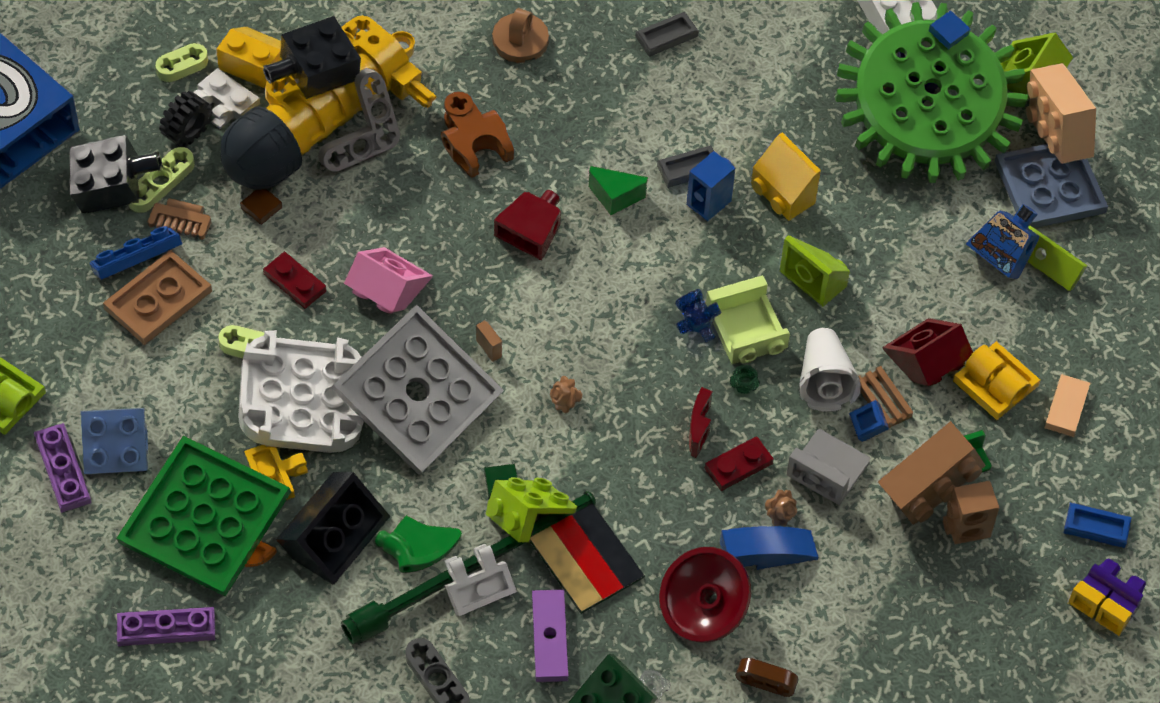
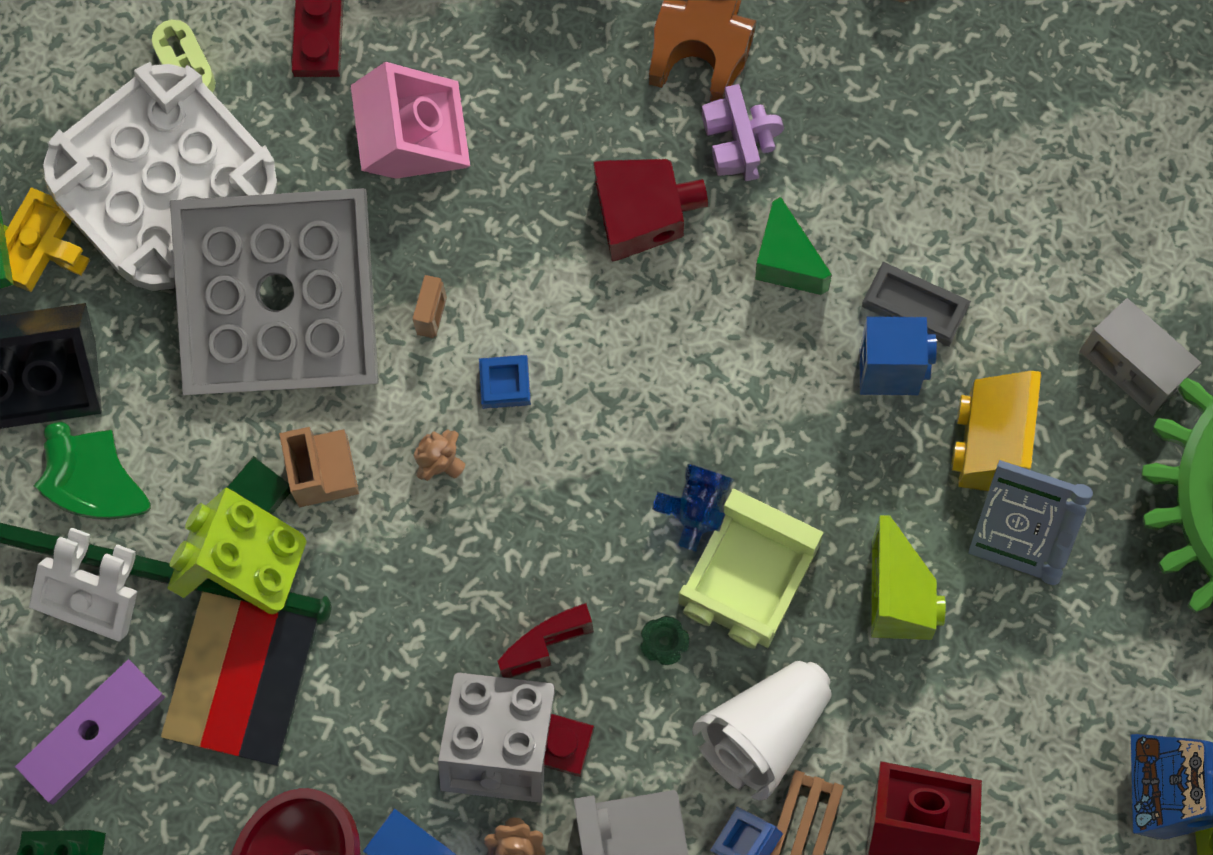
camera: 55 degrees right, 15 degrees up
dark grey tile [635,12,699,57] -> none
none -> medium nougat piece [279,427,359,508]
none -> light grey bracket [438,673,555,803]
none -> blue tile [479,355,531,409]
none -> lavender hips [702,84,784,181]
none -> sand blue piece [968,460,1093,585]
none -> light grey hinge [1079,298,1201,416]

